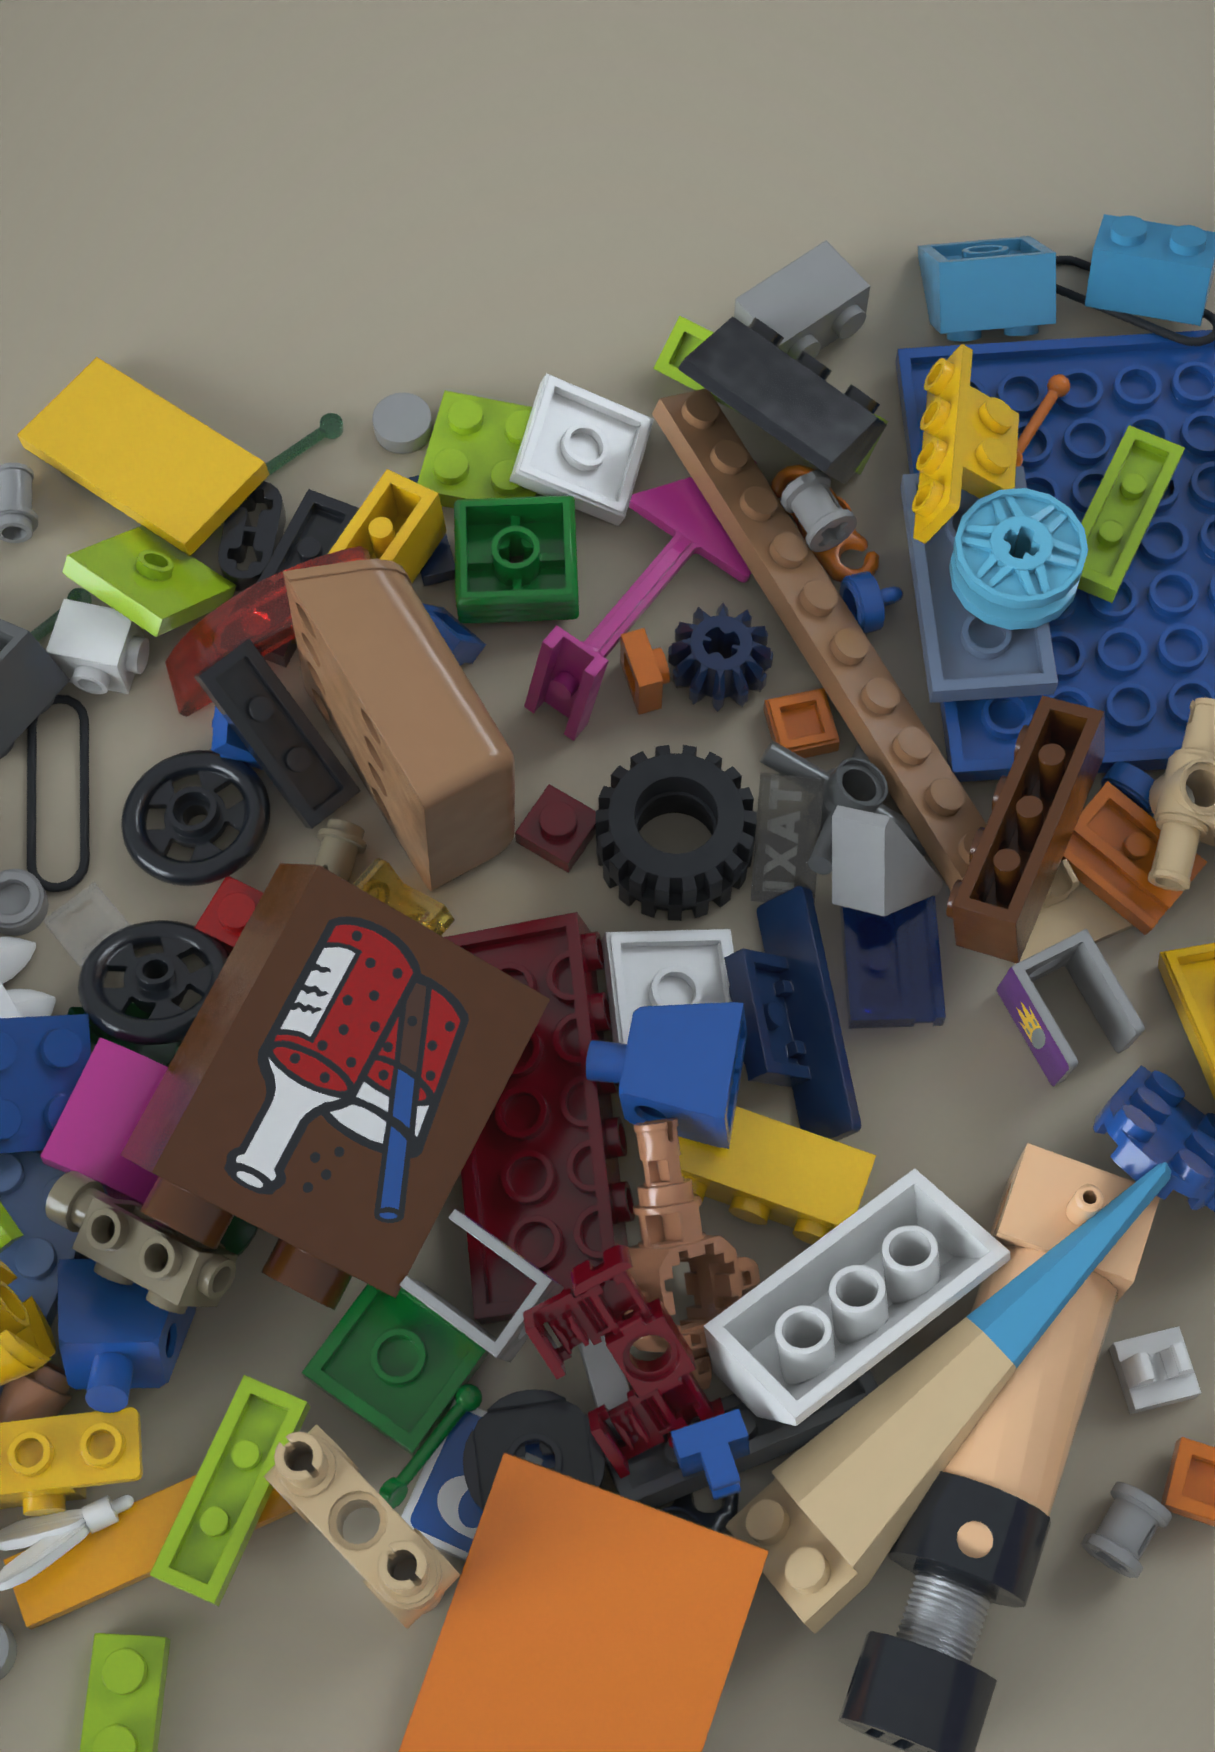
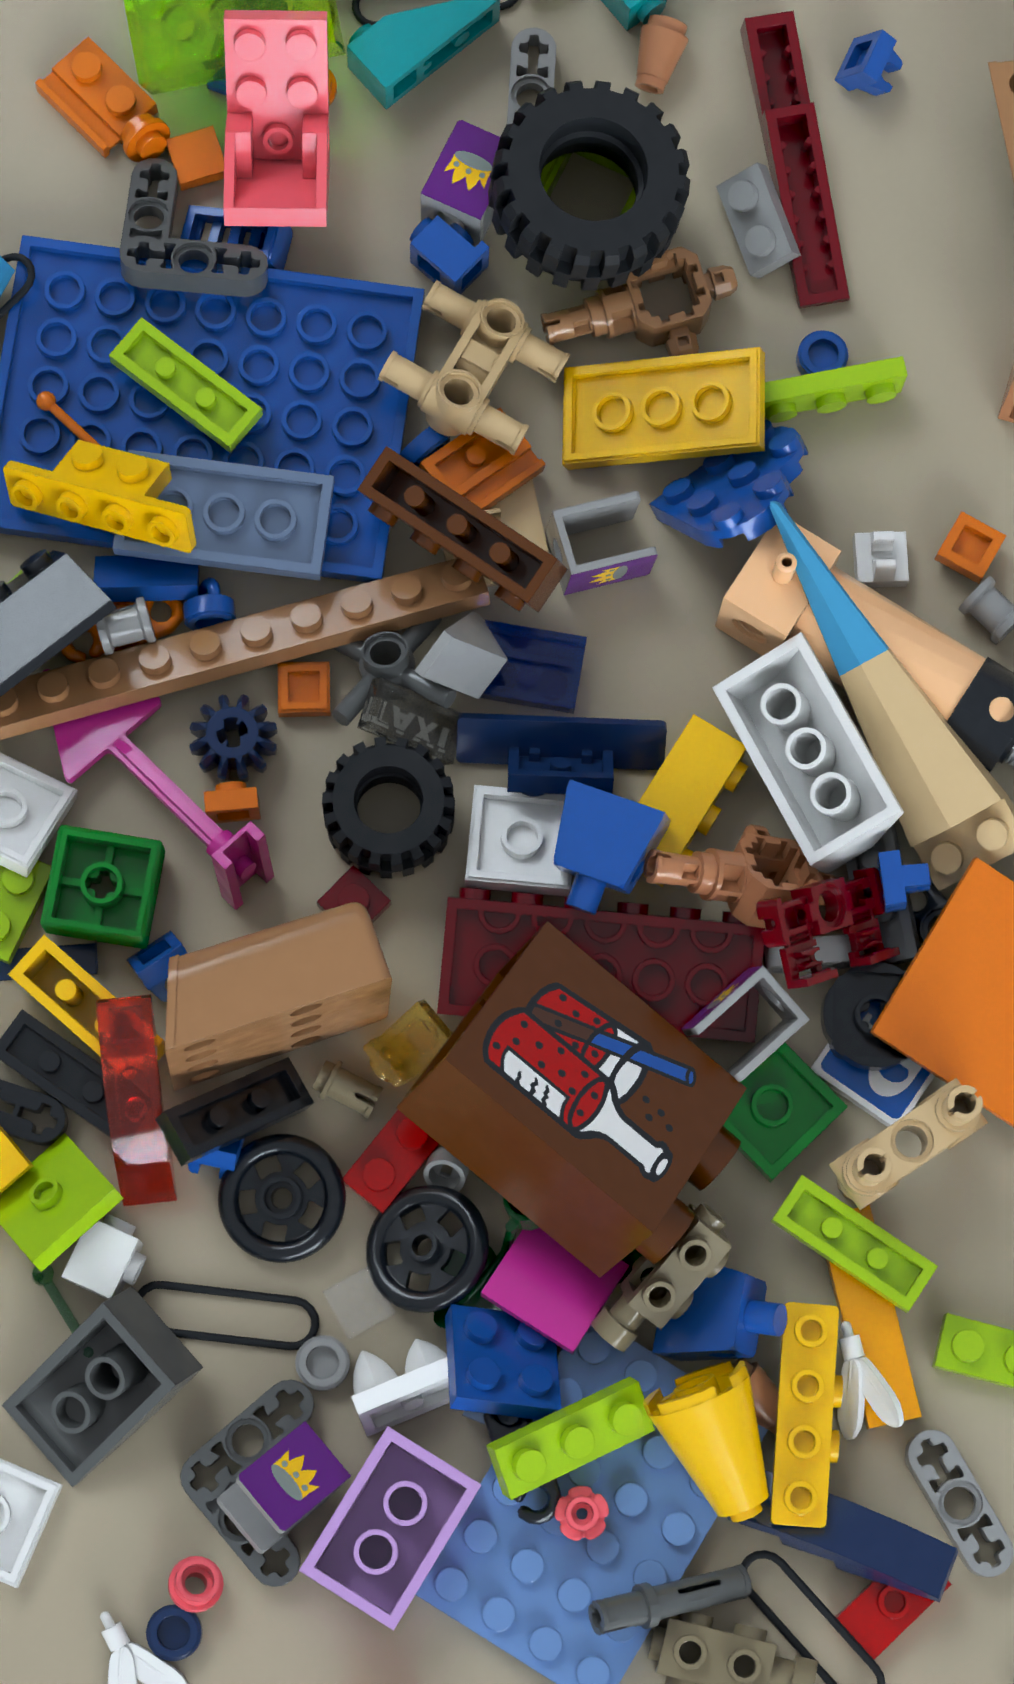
camera: 85 degrees left, 10 degrees up
green hinge [379,1384,482,1509] -> none
medium azure wheel [949,488,1088,630] -> none
none -> blue tile [93,555,200,602]

